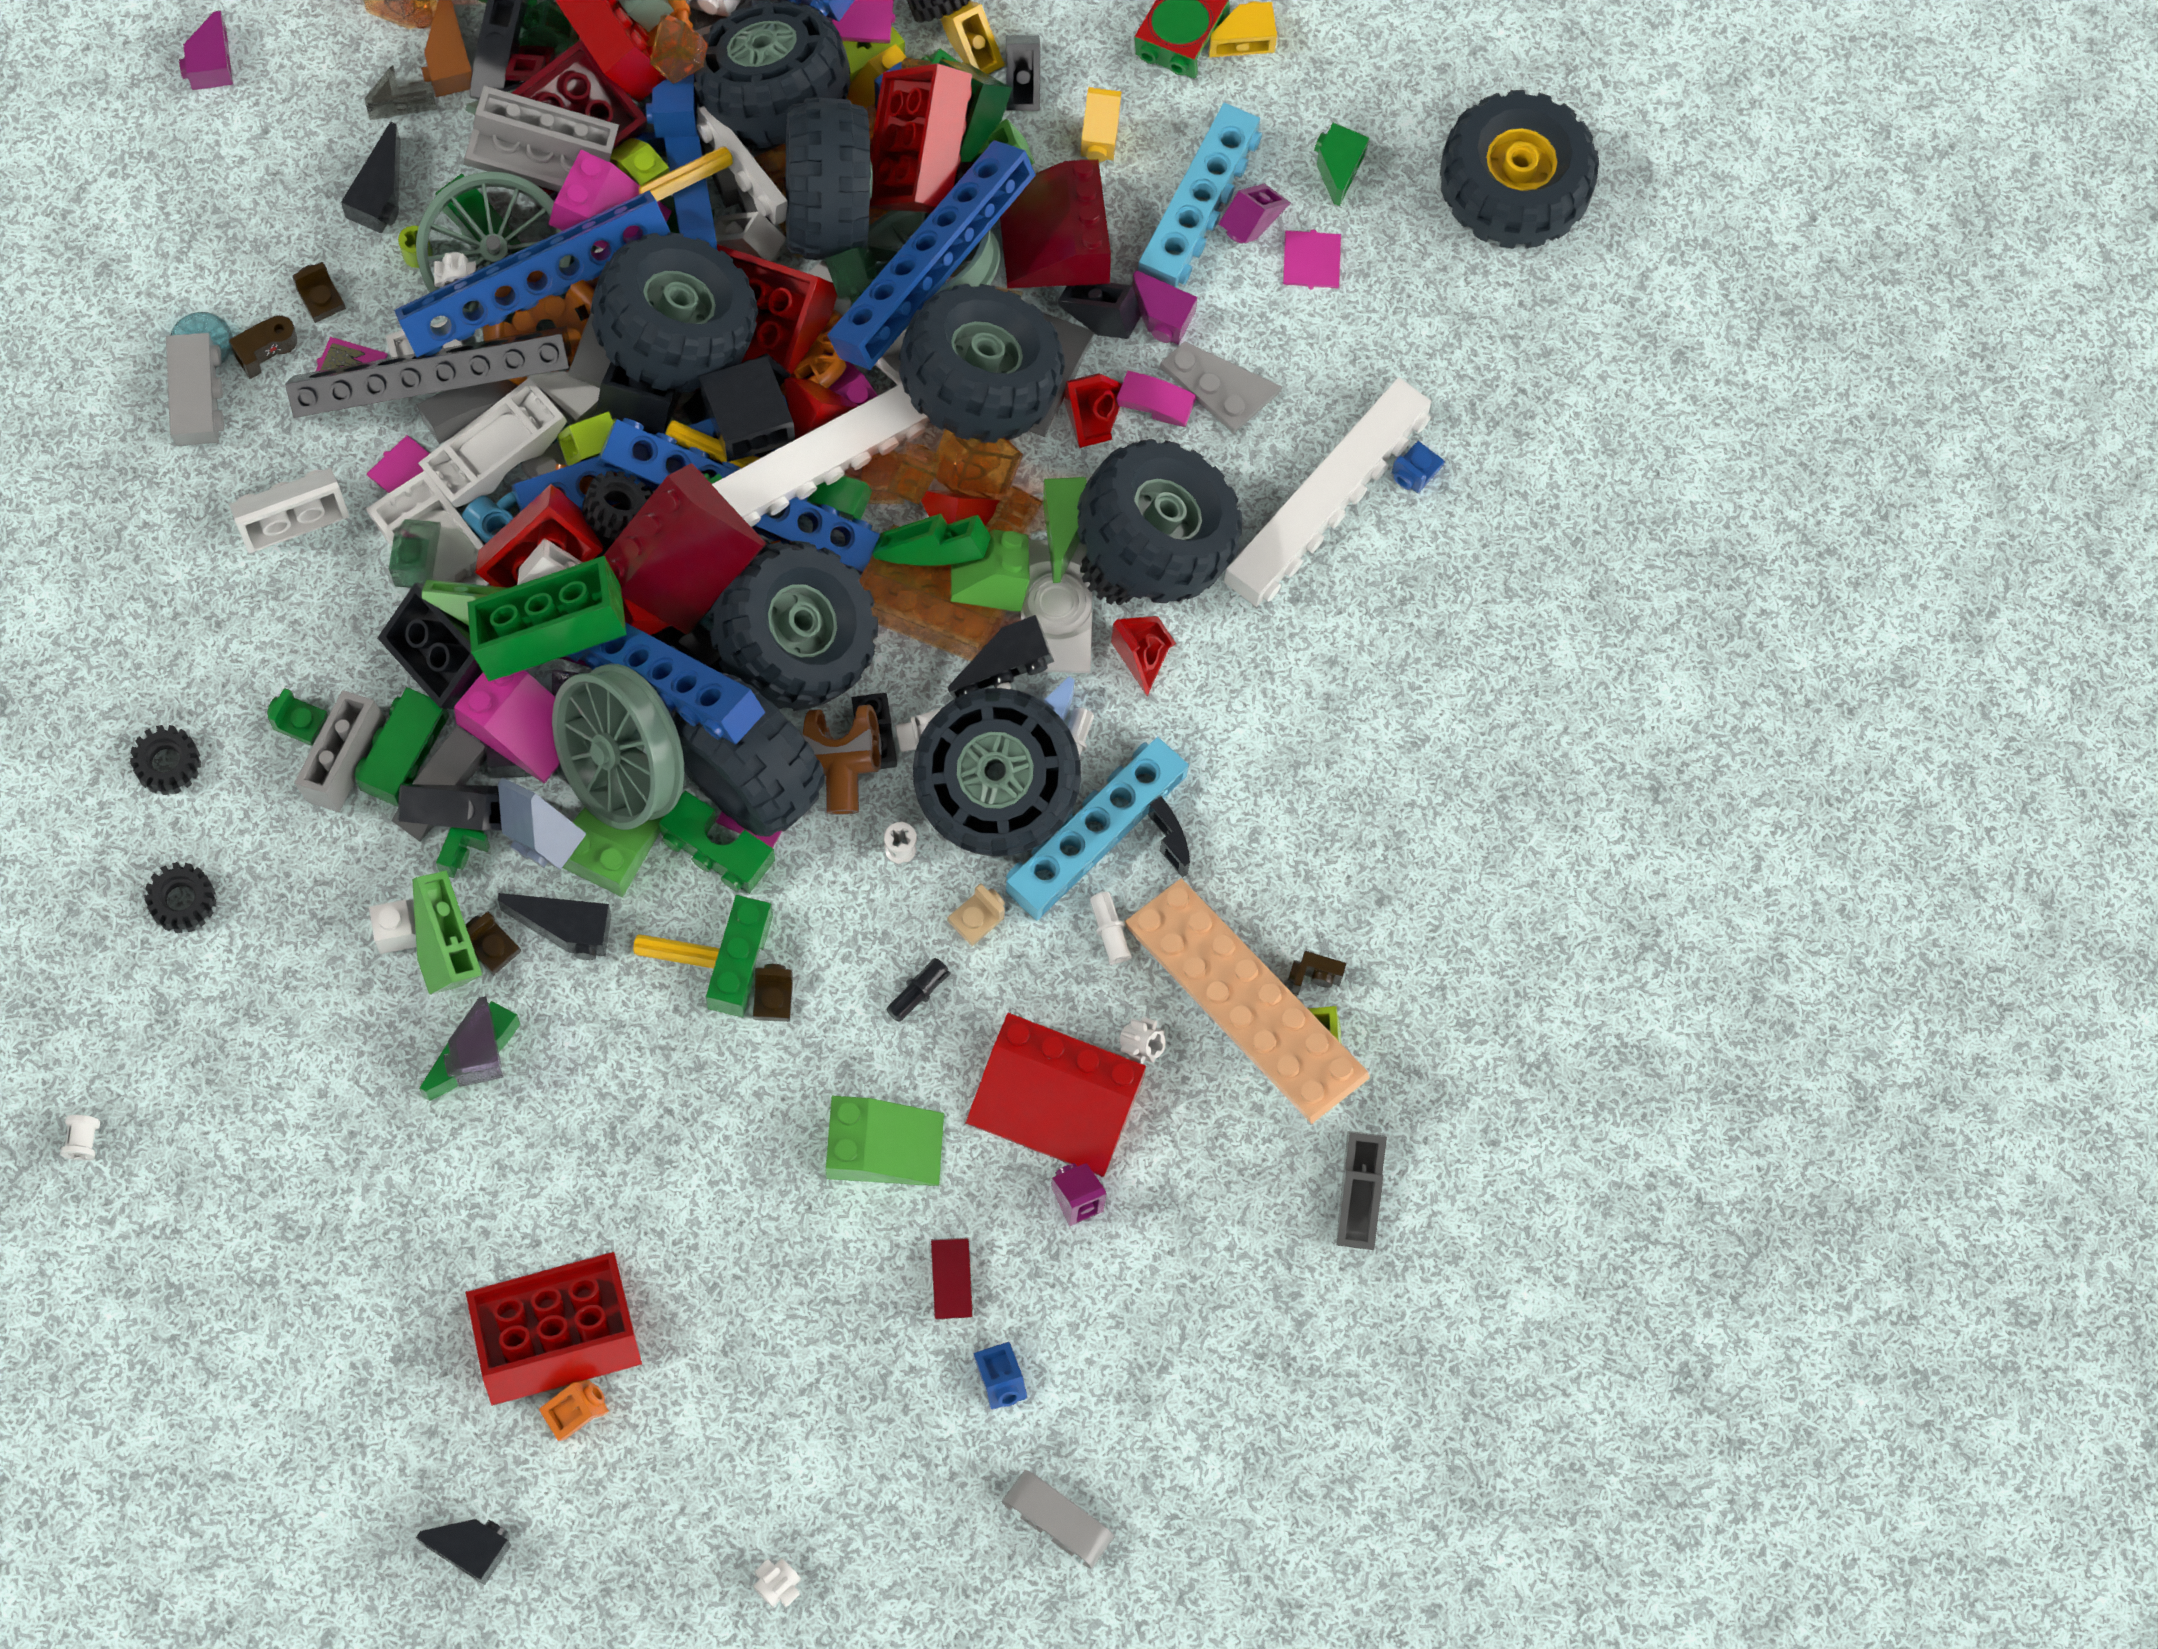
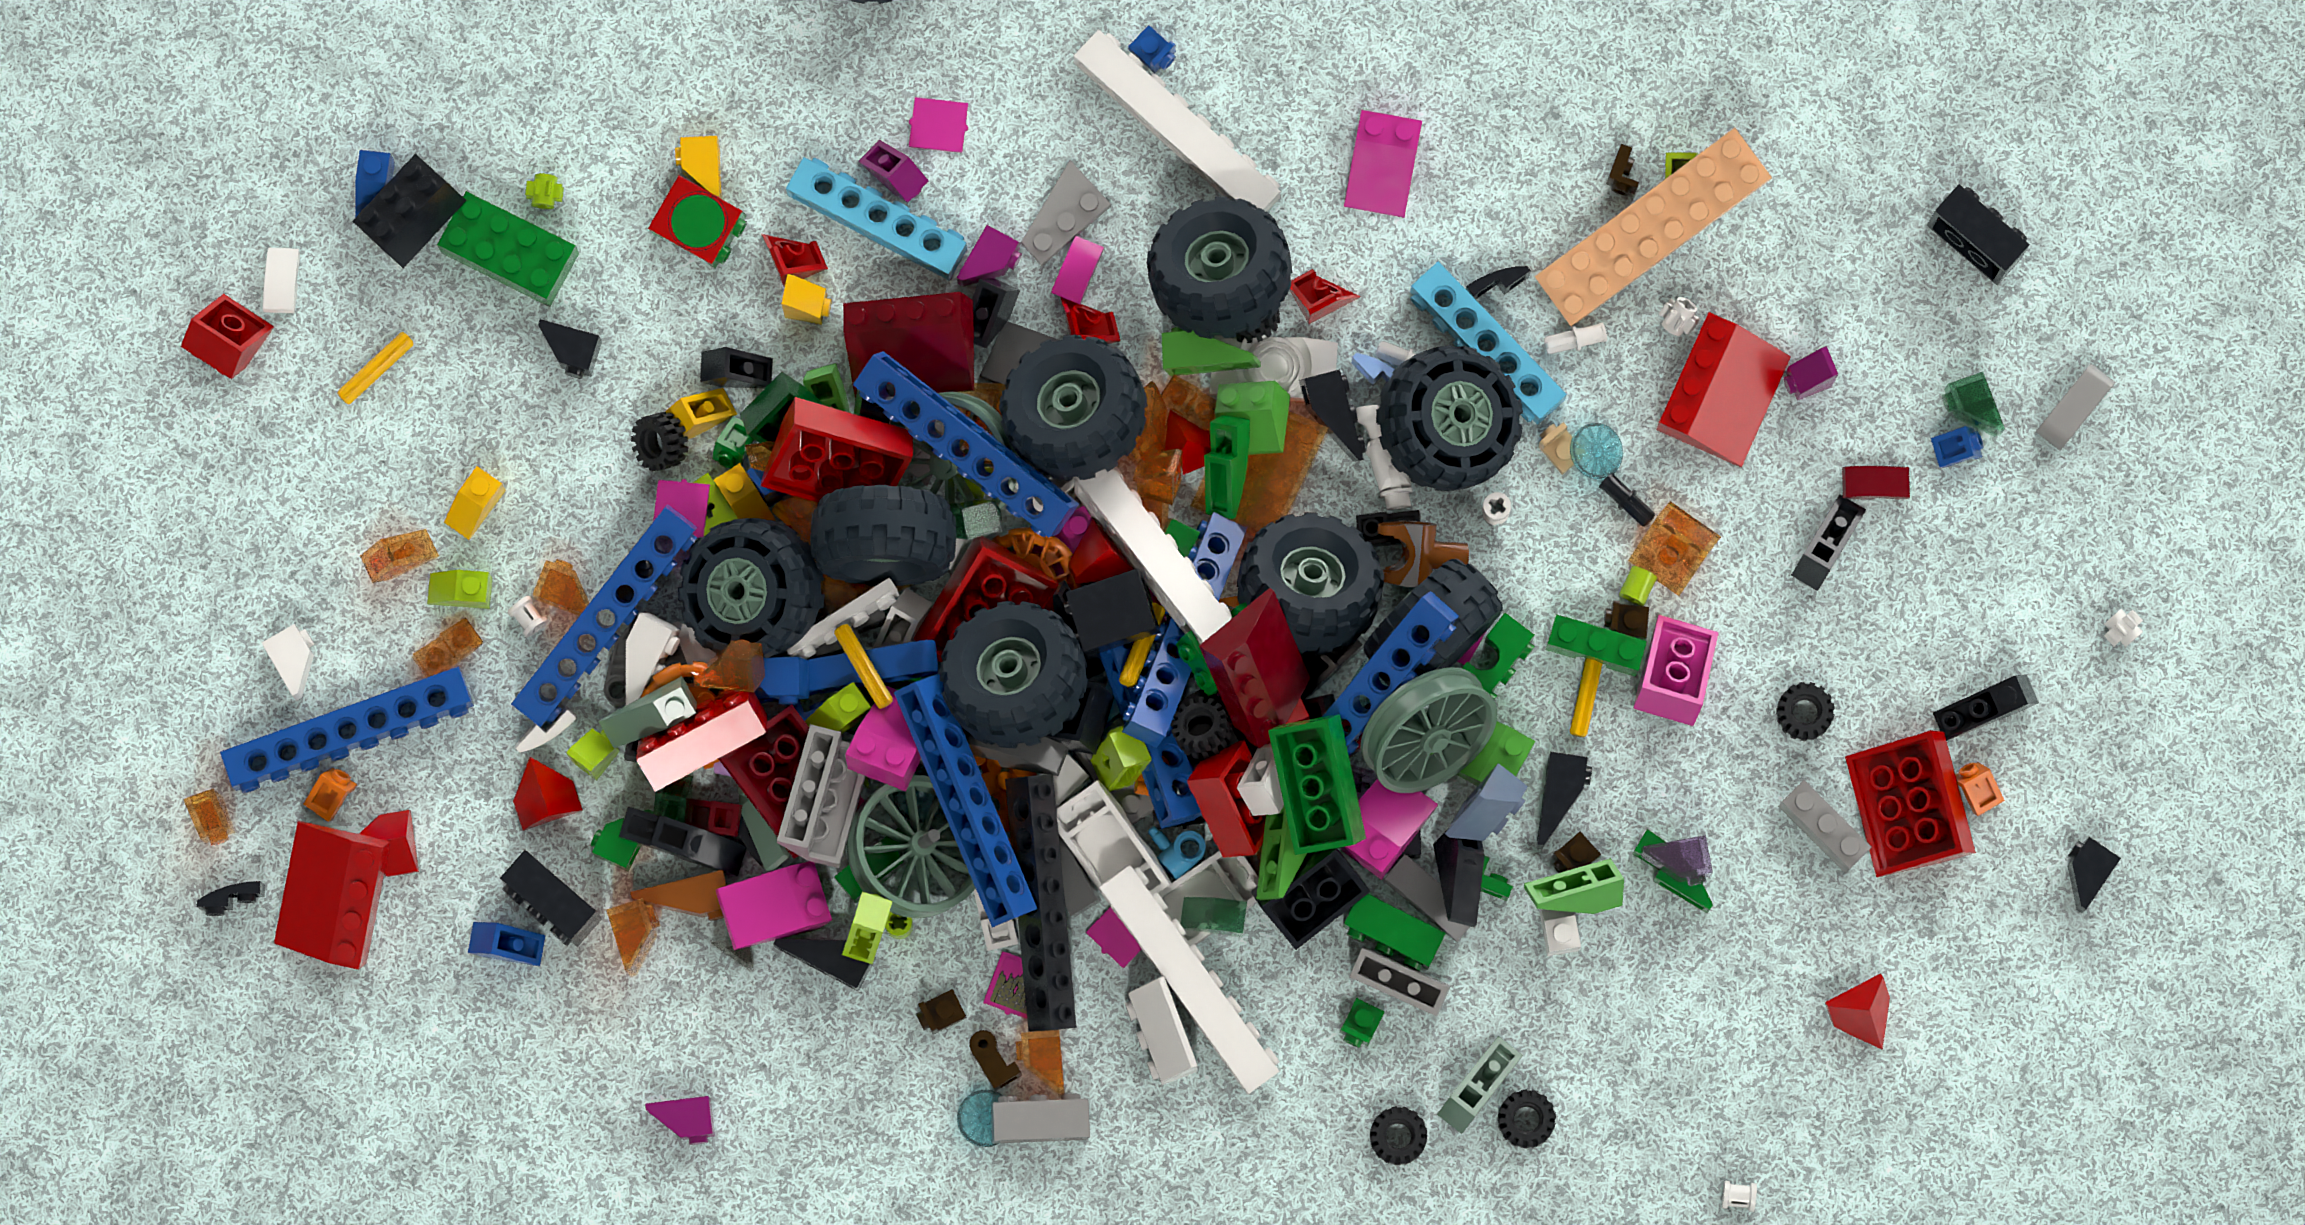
camera: 80 degrees left, 10 degrees up
white gear [434,252,476,287] -> none
bright green slope [826,1096,944,1186] -> none
green slope [1314,122,1370,206] -> none
dark grey slope [1336,1131,1387,1250] -> none
none -> dark pink slope [715,861,832,950]
none -> red slope [761,234,828,287]
none -> lime brick [842,892,893,964]
none -> clear orange slope [1015,1030,1065,1096]
none -> white brick [1098,865,1280,1094]
none -> dark pink slope [1344,110,1422,218]
none -> sand green slope [1437,1036,1523,1134]
none -> clear light blue wheel [1570,423,1623,479]
none -> lime piece [1619,566,1657,606]
none -> clear orange slope [1628,501,1721,596]
none -> dark pink slope [1633,615,1719,726]
none -> black tyre [1776,682,1835,741]
none -> light grey brick [1778,780,1872,874]
none -> black slope [1791,494,1866,591]
none -> red slope [1825,973,1890,1050]
none -> black brick [1927,184,2030,286]
none -> black slope [1933,674,2039,741]
none -> clear green slope [1942,372,2005,437]

